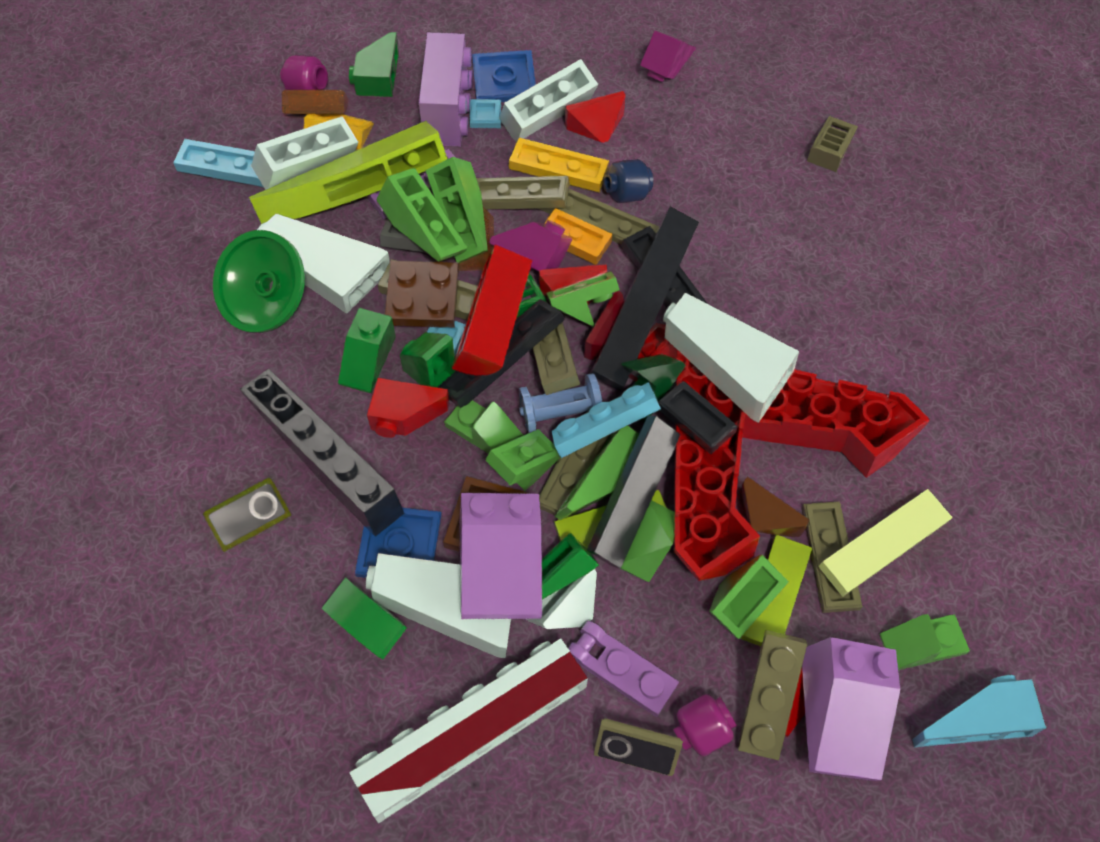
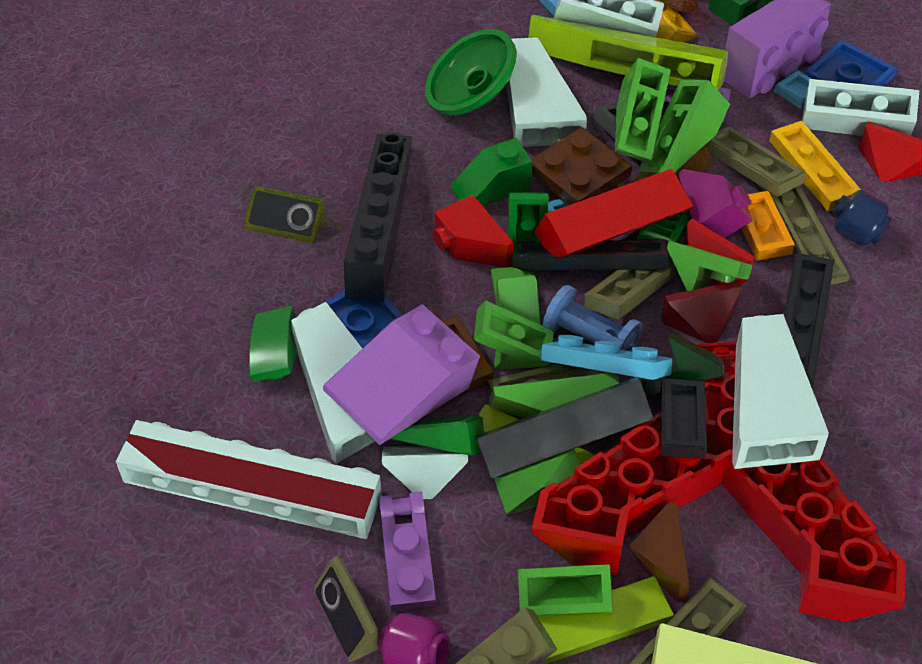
camera: 50 degrees right, 10 degrees down
black tile [590,206,699,391] -> none

